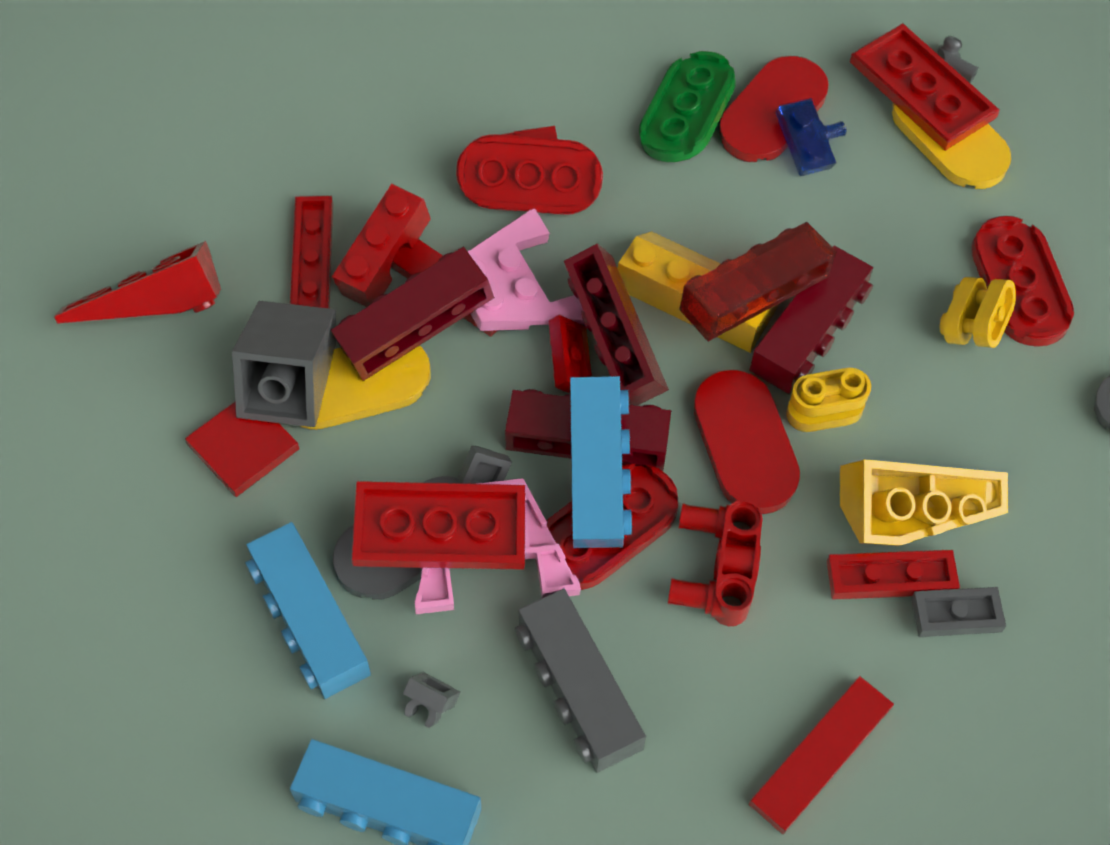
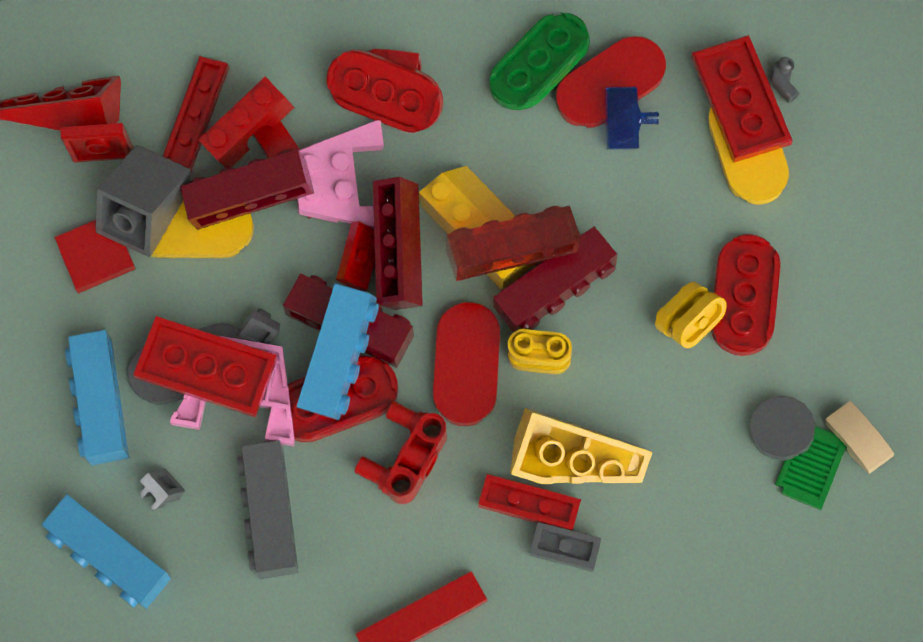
camera: 25 degrees right, 10 degrees up
none -> red tile [60,123,134,163]

